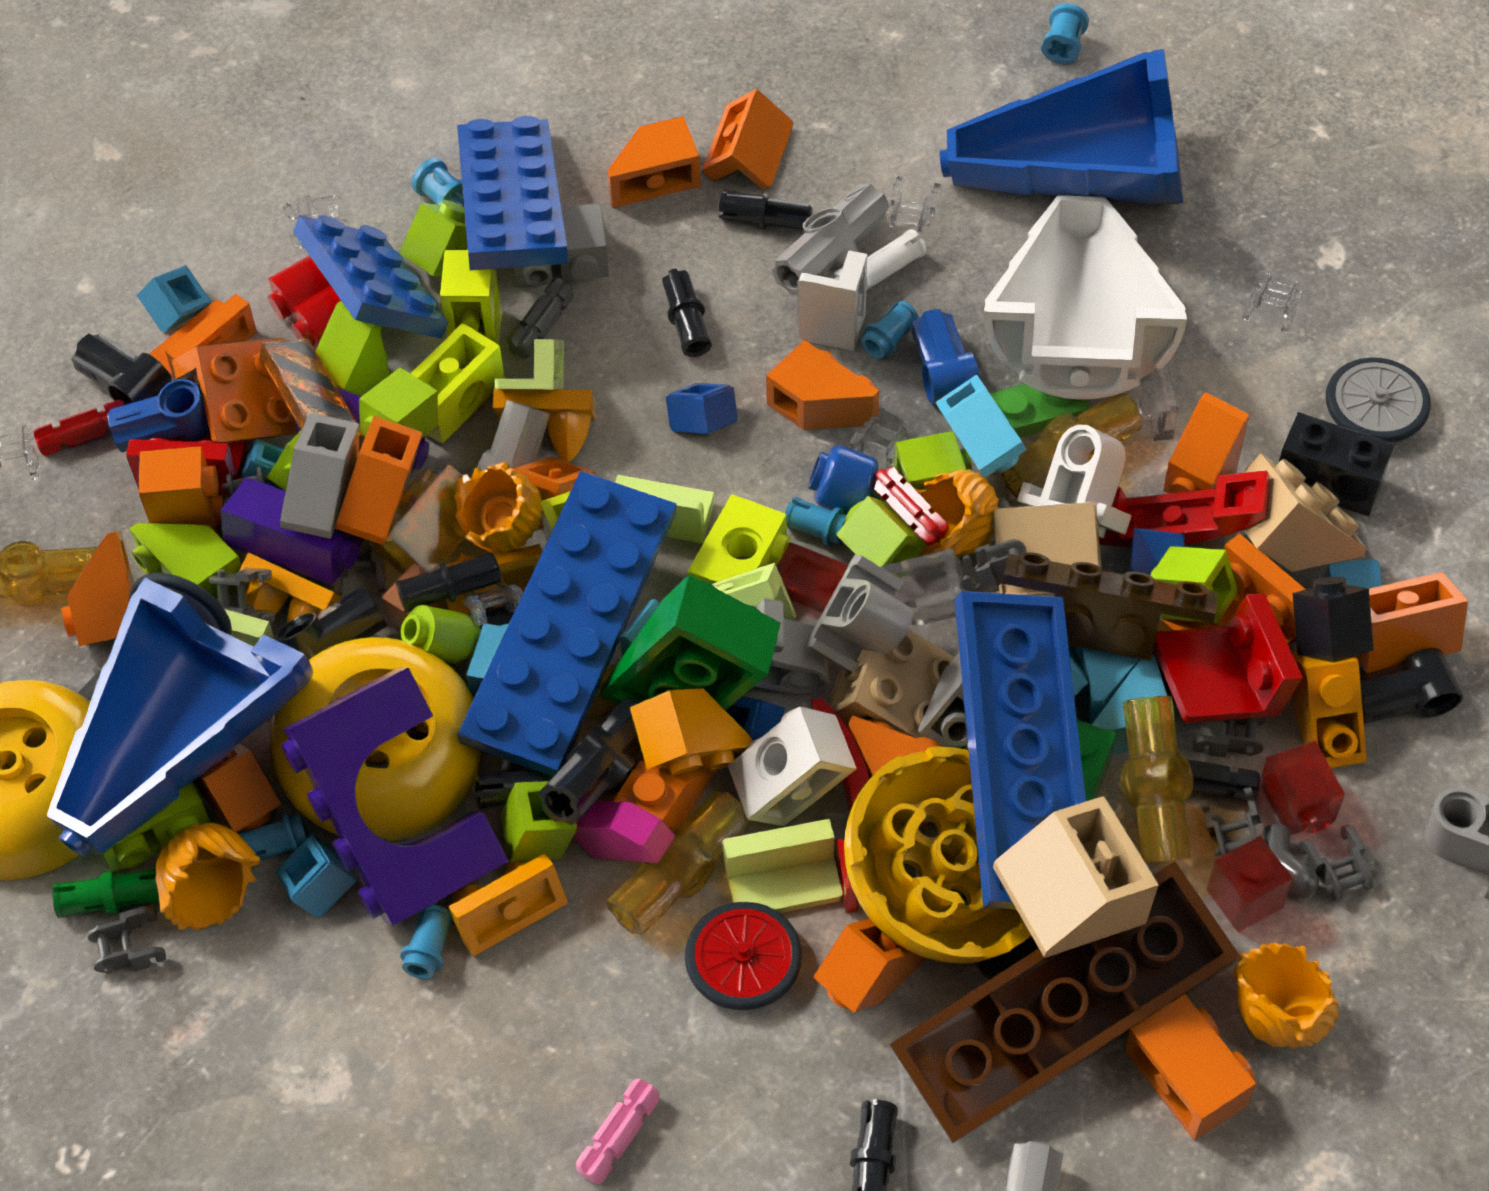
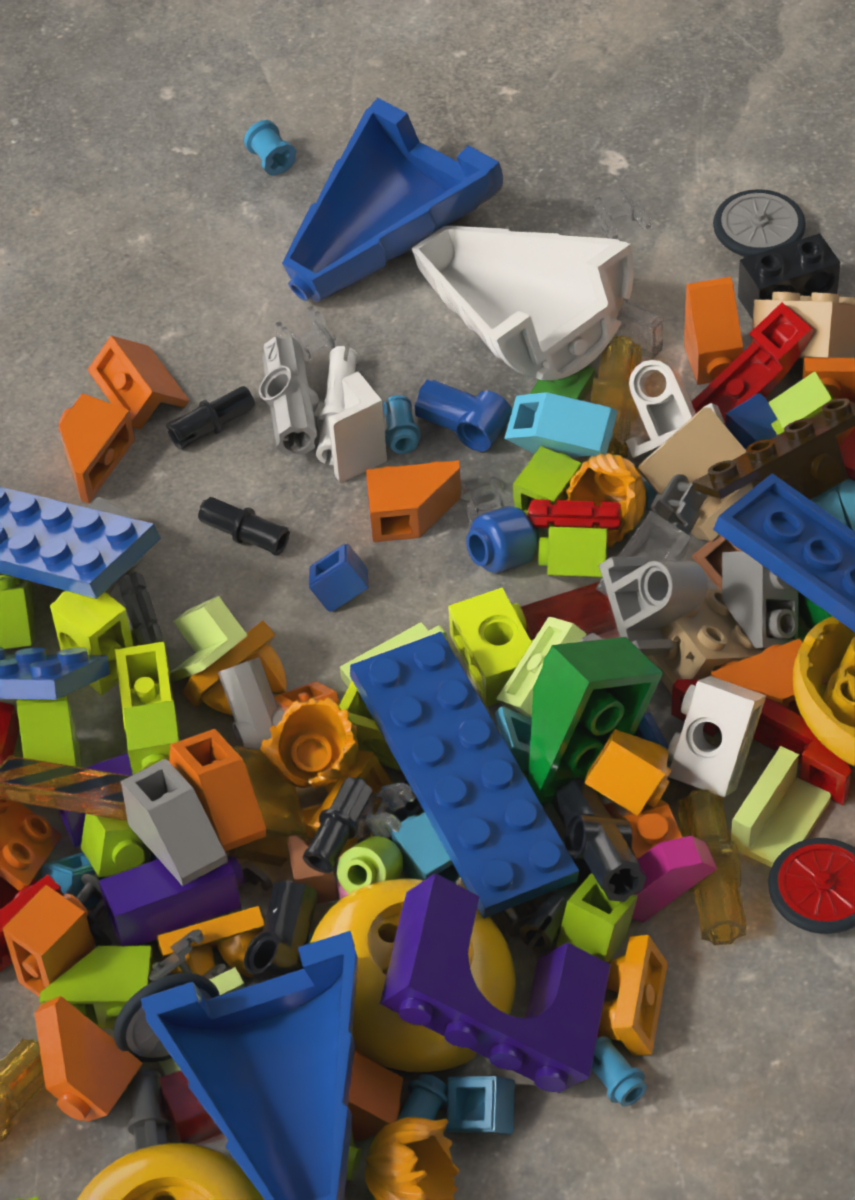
camera: 45 degrees left, 5 degrees down
dark azure pin [785,497,846,547] -> none

